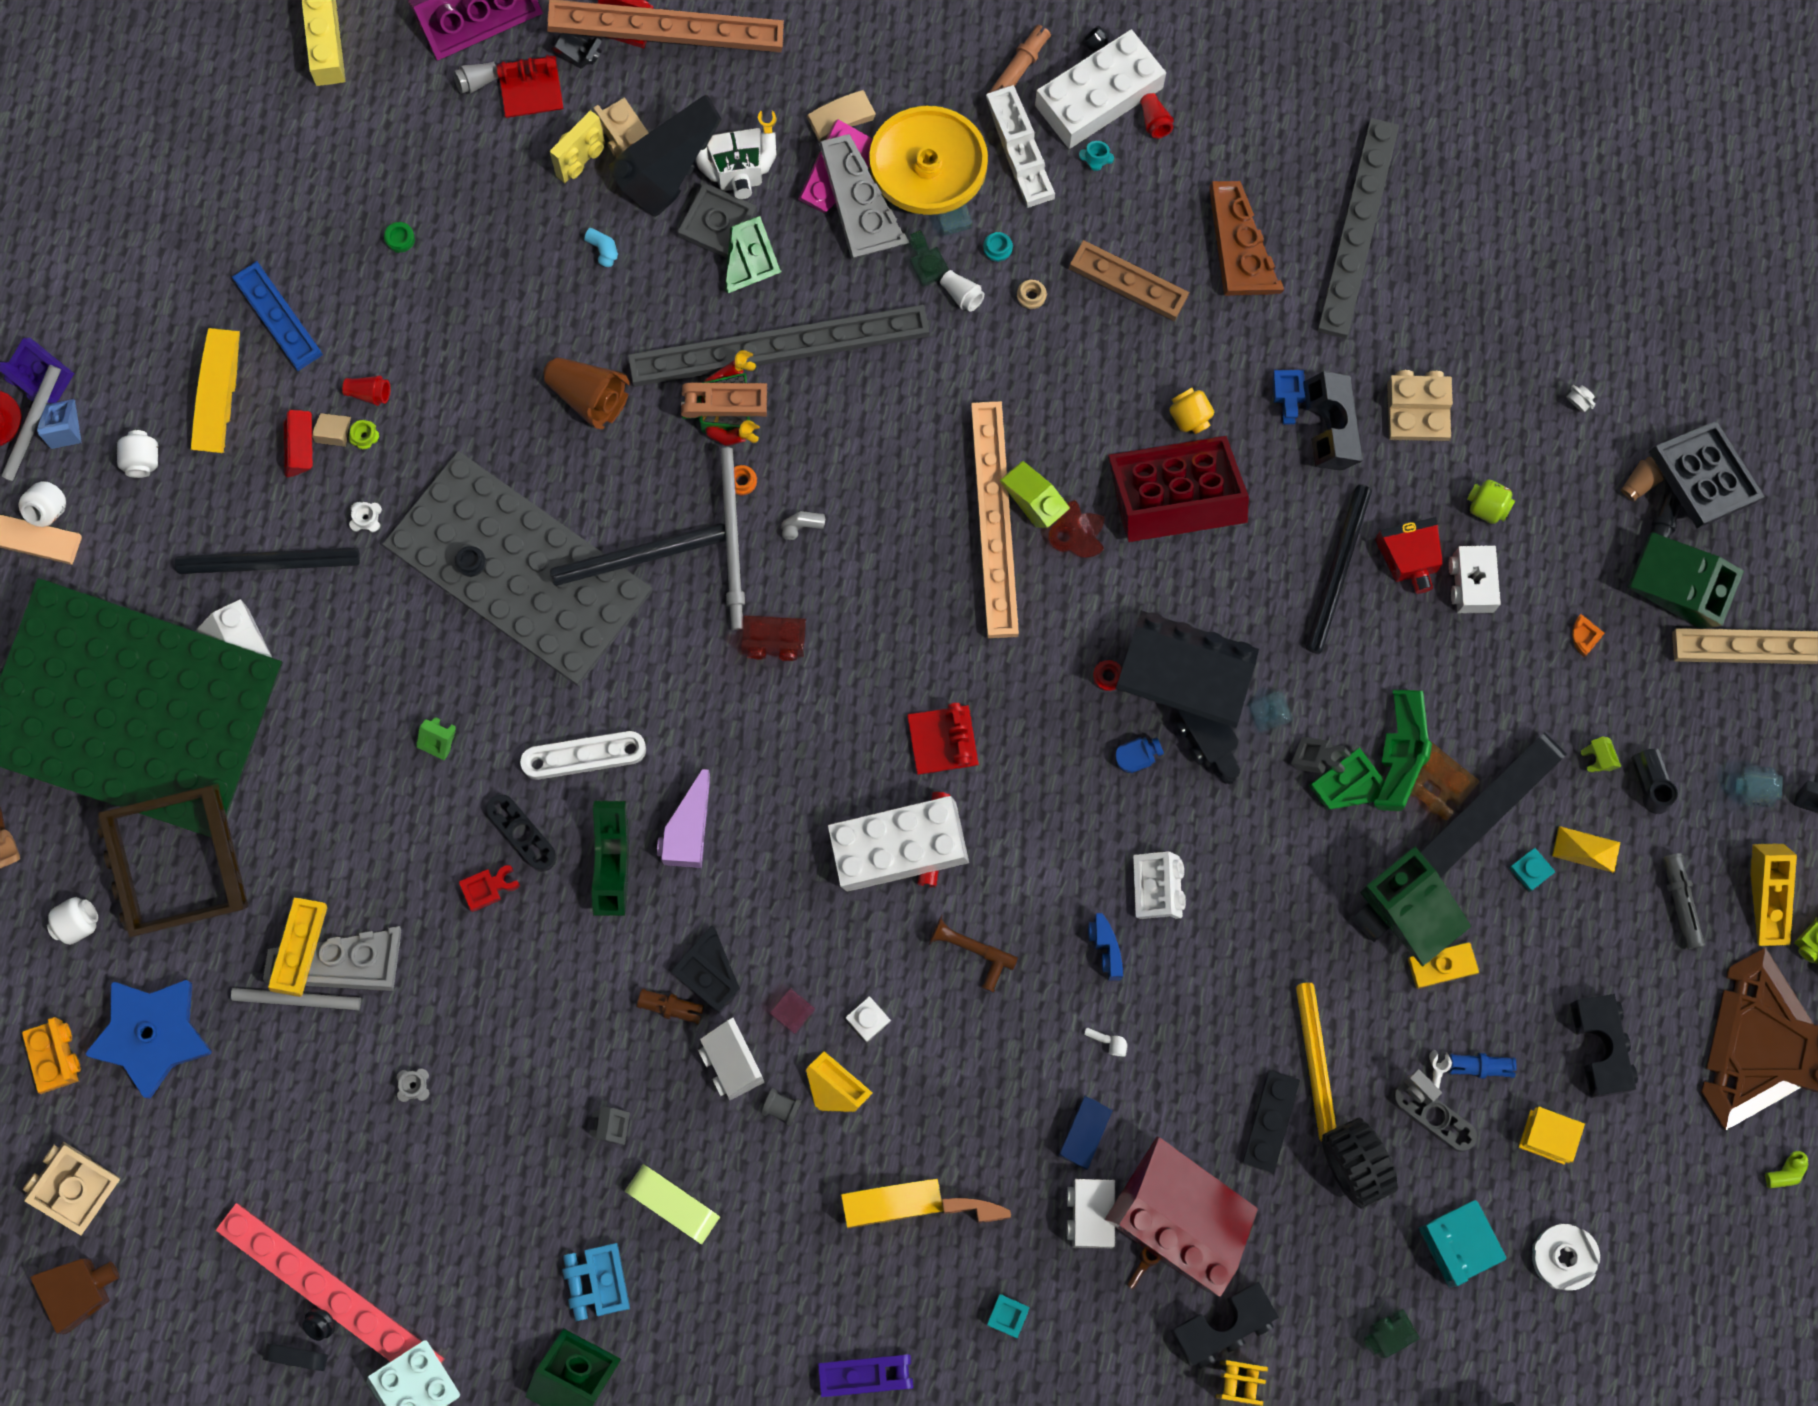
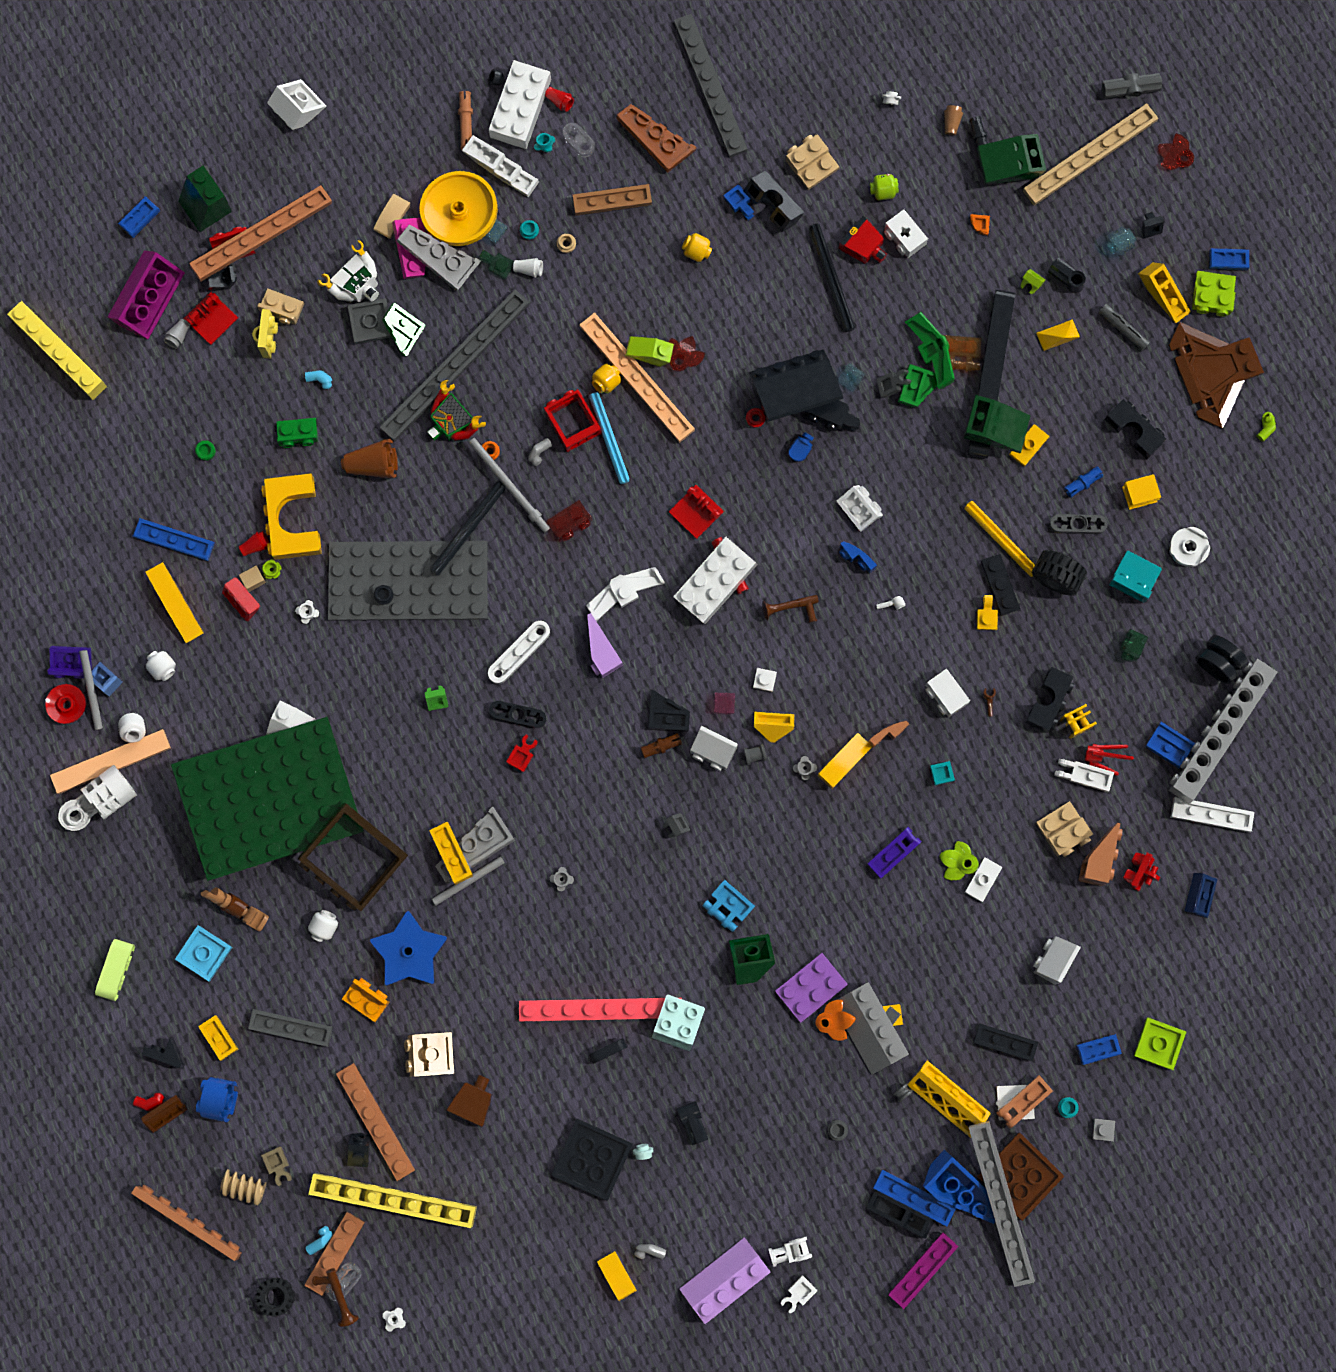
camera: 35 degrees left, 5 degrees up
black axle [175,547,360,574] -> none
black plate [302,1309,335,1341] -> none
dark green arch [591,801,629,916] -> none
black wedge [608,95,722,217] -> none
yellowish green beam [625,1164,720,1244] -> none
nougat plate [681,383,767,418] -> none
dark blue slope [1058,1096,1113,1170] -> none
slope [1104,1136,1258,1297] -> none
dark red slope [1108,436,1249,542] -> none
light grey plate [1404,1069,1442,1105] -> none
white hand [1429,1050,1452,1089] -> none
teal plate [1509,848,1555,893] -> none
black plate [1649,421,1765,529] -> none
none -> yellow arch [262,474,322,560]
none -> green bracket [277,418,318,448]
none -> red window [544,389,601,452]
none -> clear plate [563,123,595,157]
none -> white plate [586,567,664,622]
none -> medium azure axle [589,392,629,484]
none -> yellow head [592,364,621,393]
none -> light grey plate [793,756,817,780]
none -> yellow plate [977,595,998,630]

